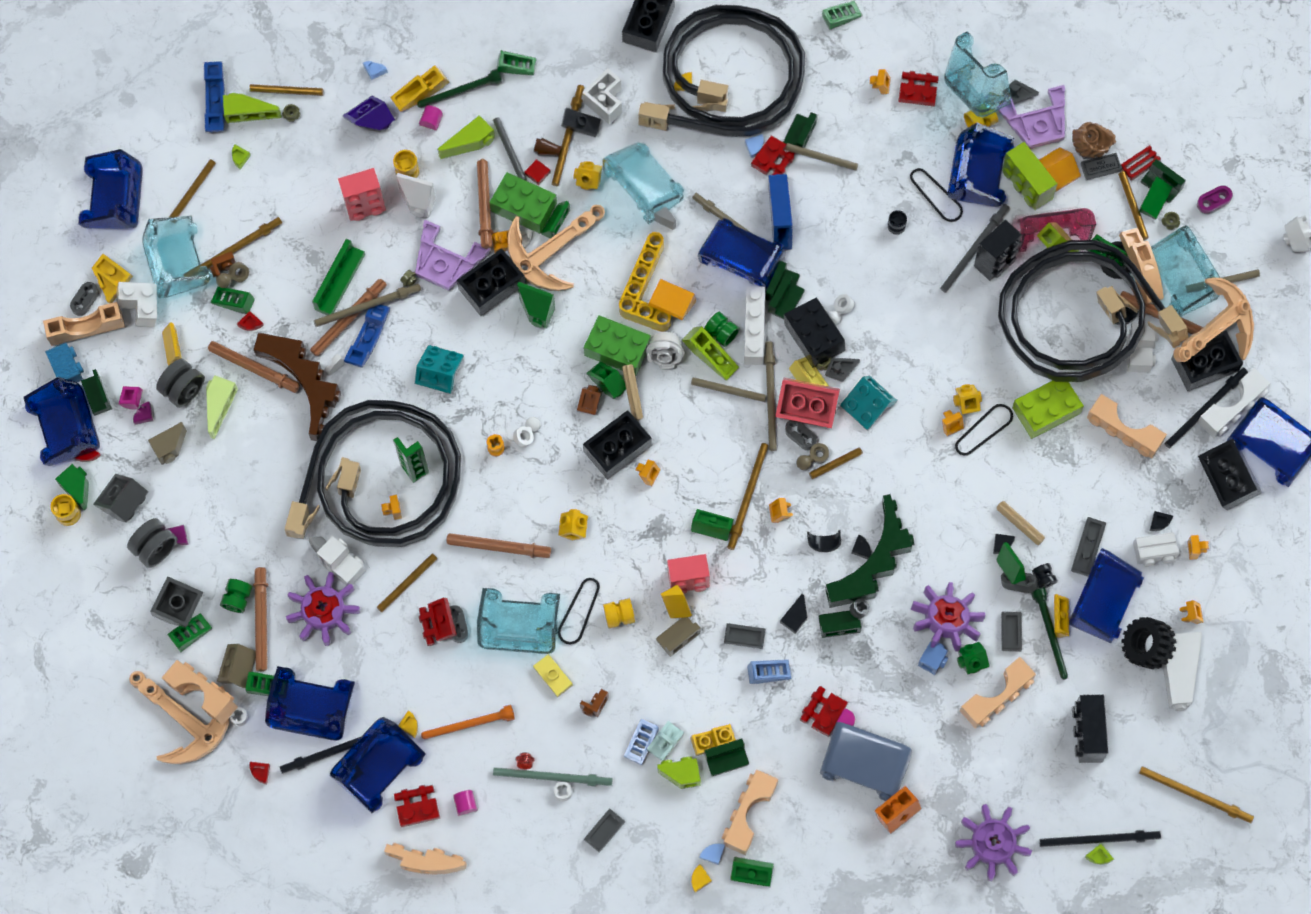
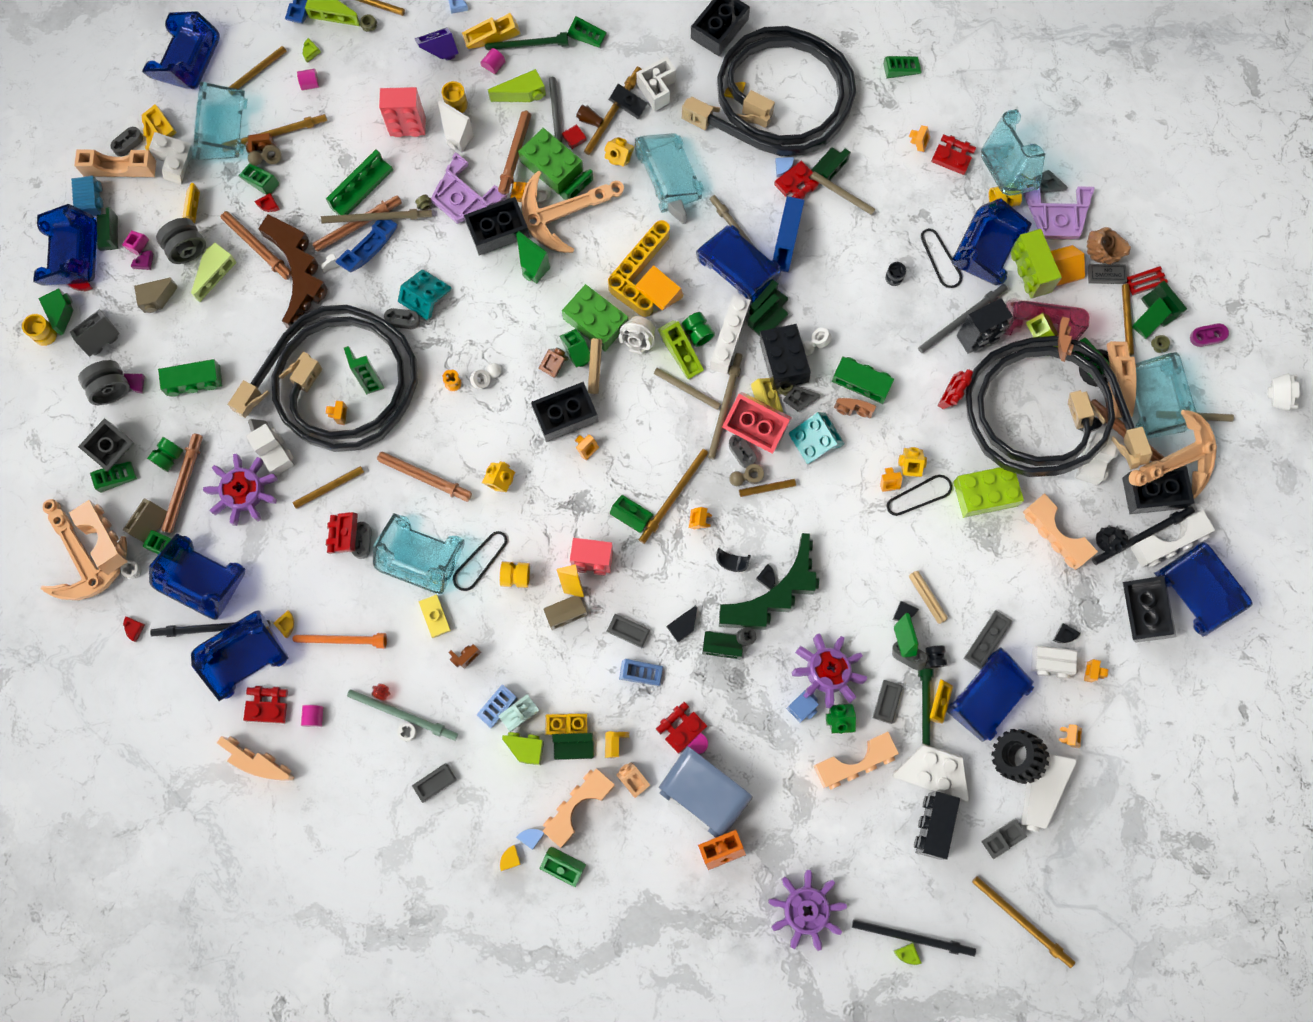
camera: 15 degrees right, 5 degrees up
none -> green brick [158,359,222,397]
none -> dark pink brick [297,68,319,90]
none -> dark grey beam [384,308,420,329]
none -> yellow tile [605,731,629,758]
none -> light nougat bracket [616,762,650,798]
none -> green brick [831,356,894,404]
none -> nougat slope [834,398,877,418]
none -> white wing [892,744,969,802]
none -> red plate [937,369,974,409]
none -> dark grey slope [981,819,1027,859]
none -> nougat slope [1058,317,1074,362]
none -> black gear [1096,525,1128,553]

